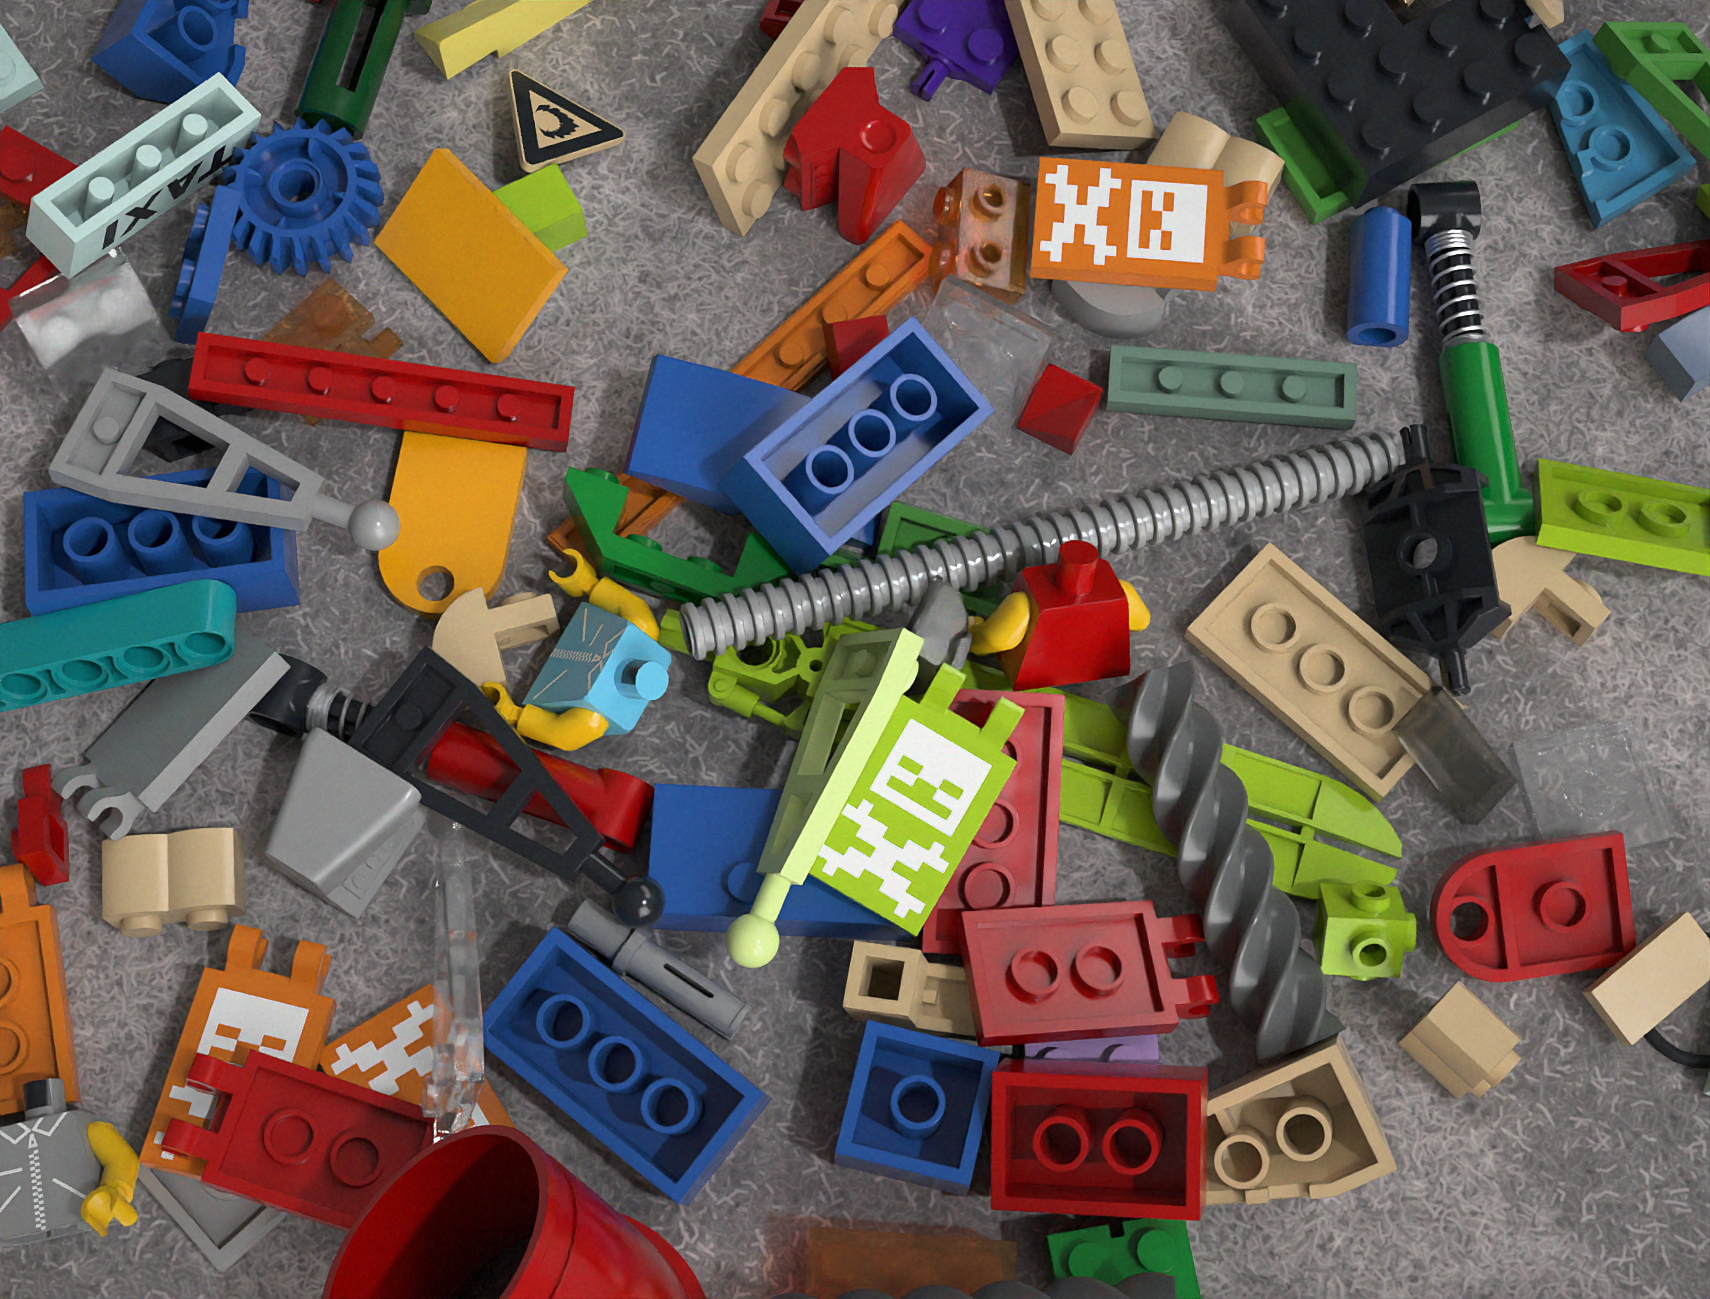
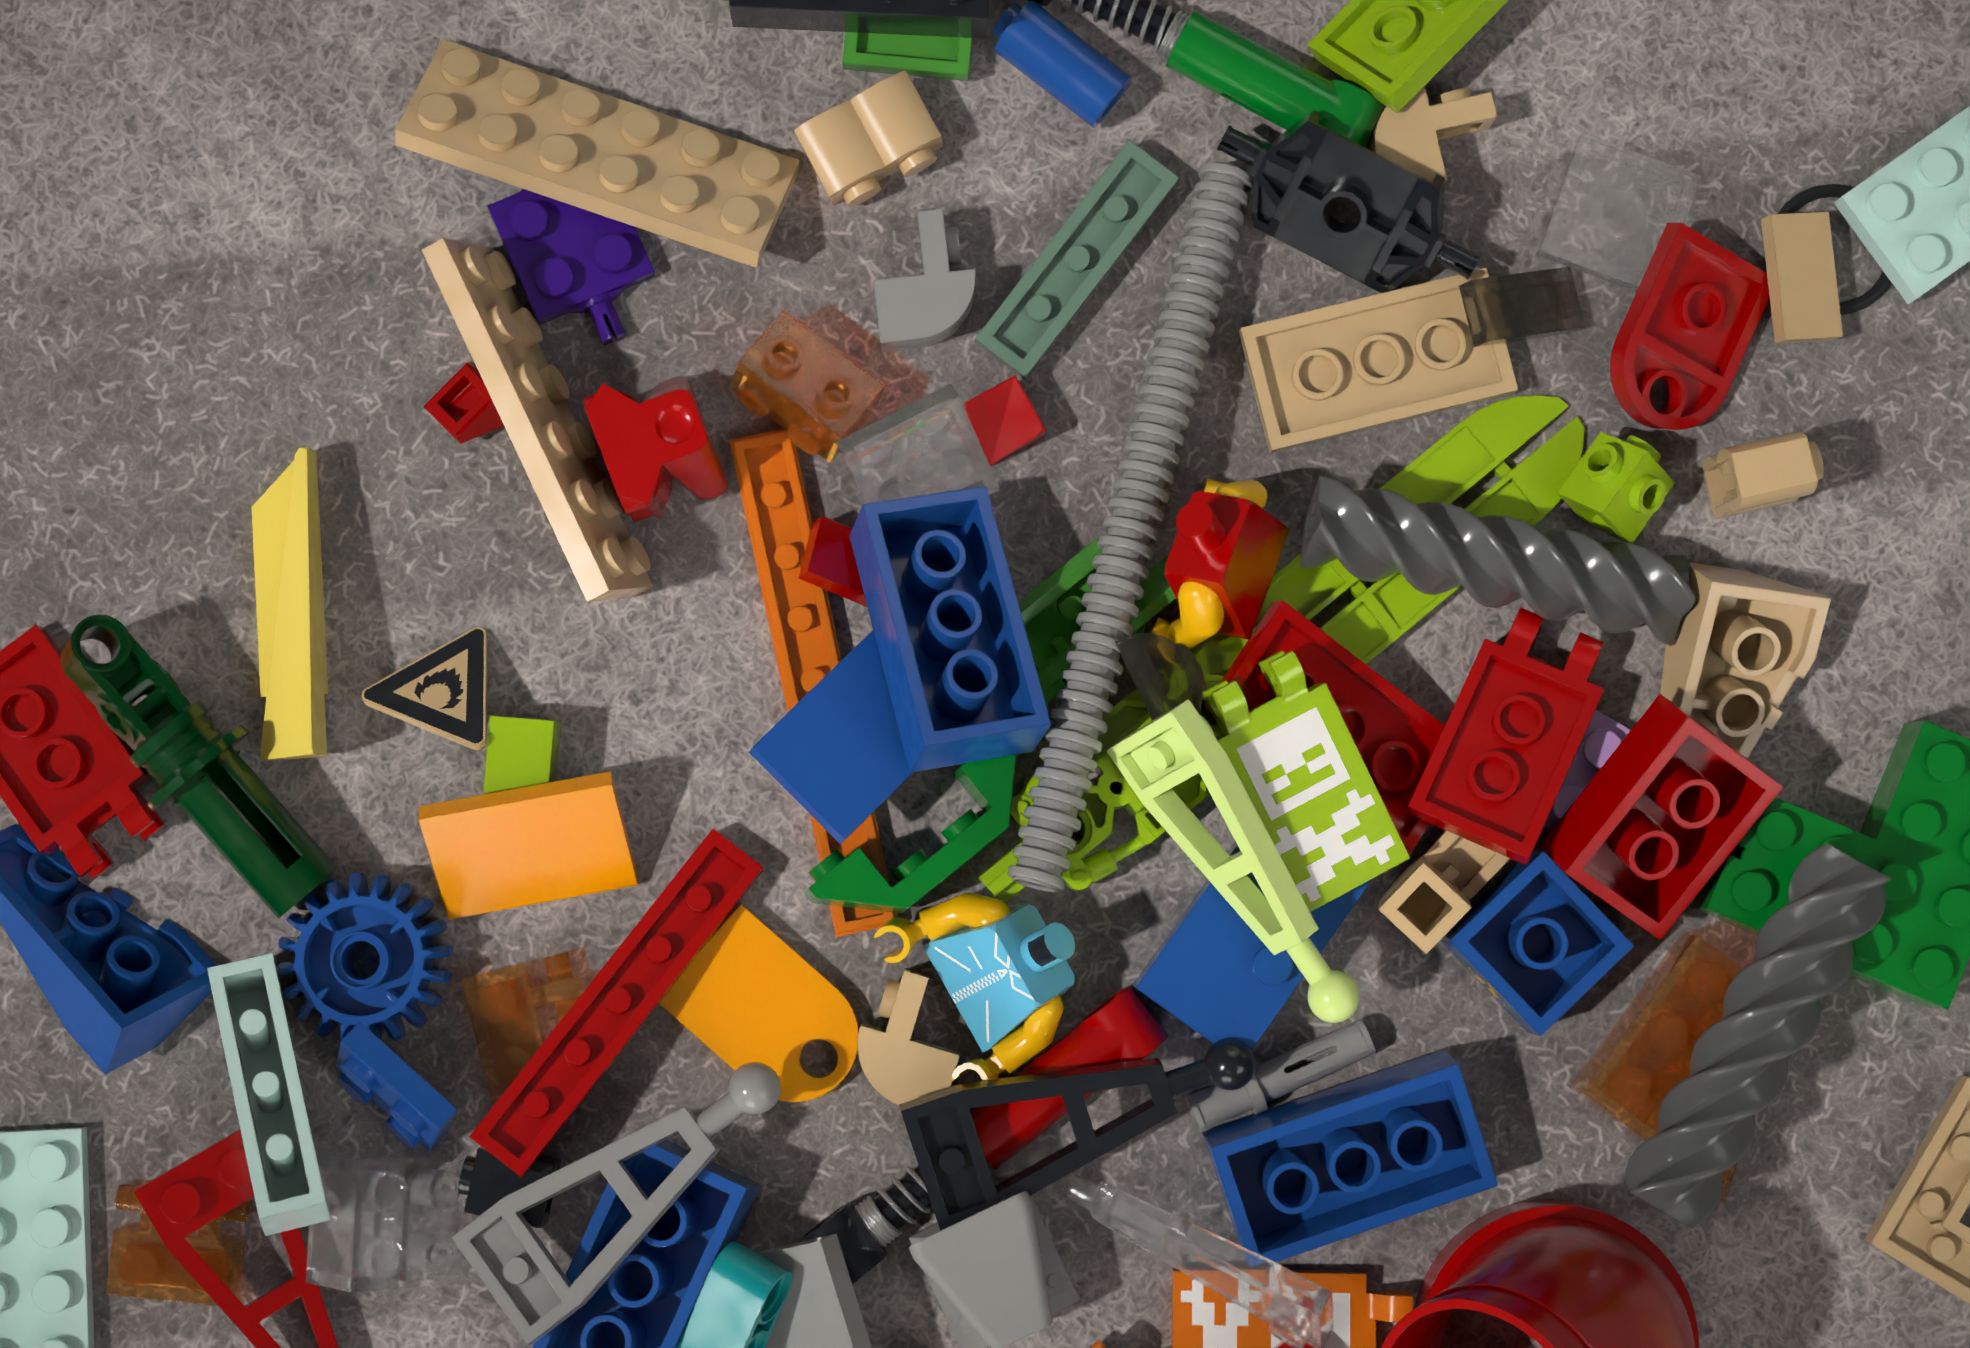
camera: 60 degrees left, 15 degrees up
orange tile [1030,157,1268,292] -> none

